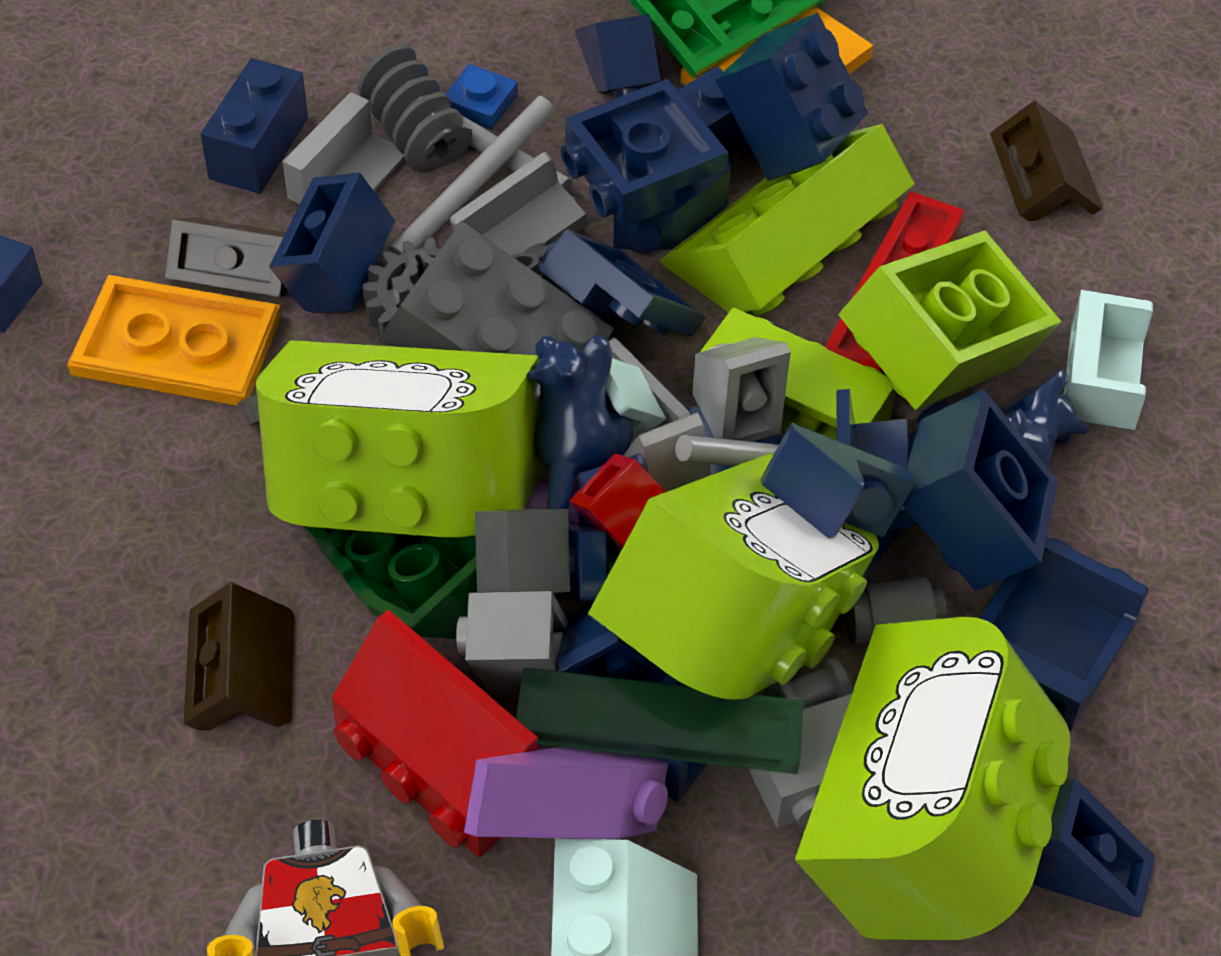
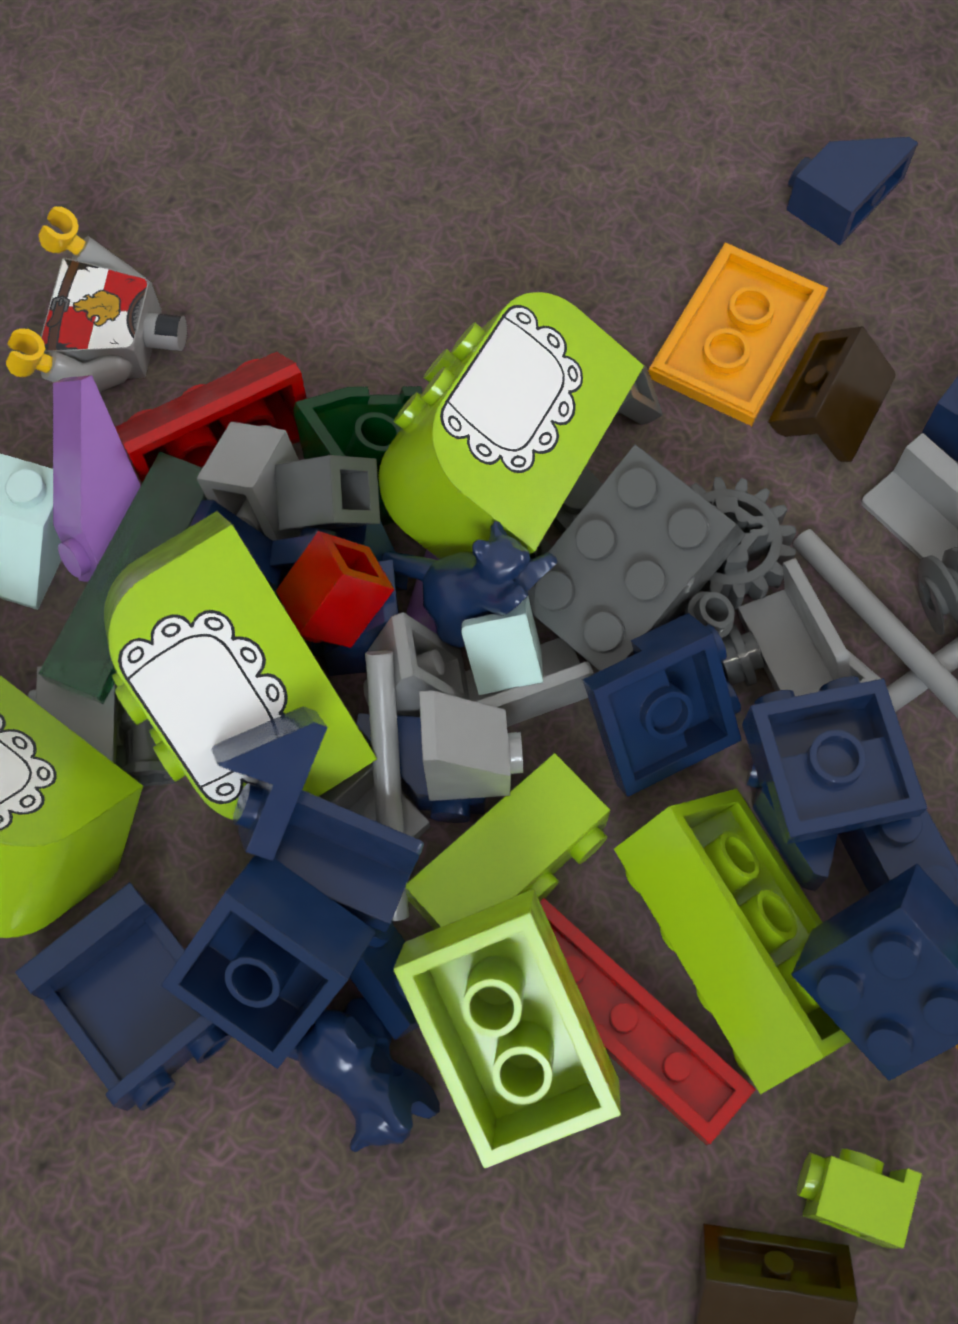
camera: 110 degrees right, 15 degrees up
dark brown panel [183,582,294,731] -> none
dark blue brick [269,172,395,313] -> none
dark grey brick [846,576,947,646] -> none
light aqua panel [1064,290,1153,430] -> none
none -> lime brick [797,1149,922,1249]

